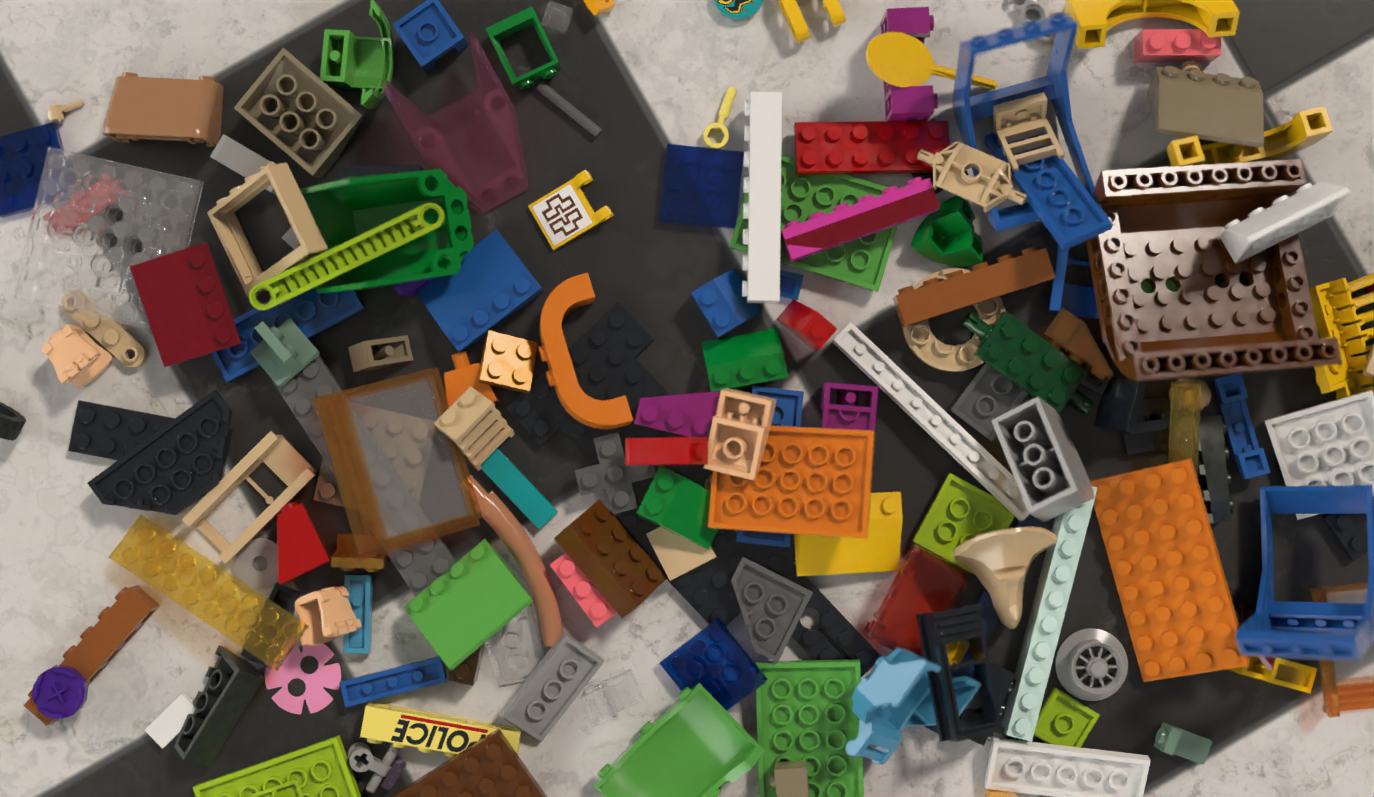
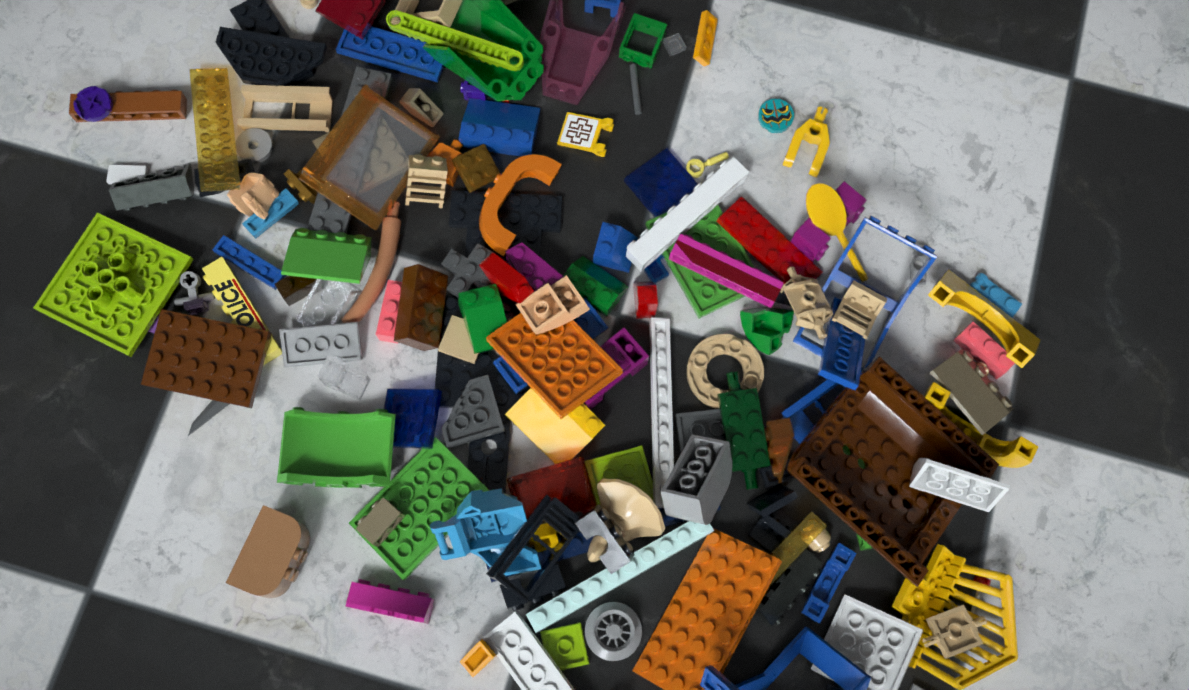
camera: 40 degrees right, 15 degrees down
sand green bracket [250,319,320,387] -> none
bright pink piece [265,639,341,715] -> none
red slope [277,502,331,585] -> none
teal tile [481,448,559,530] -> none
dark orange brick [893,246,1056,327] -> none
none -> arch [575,504,635,574]

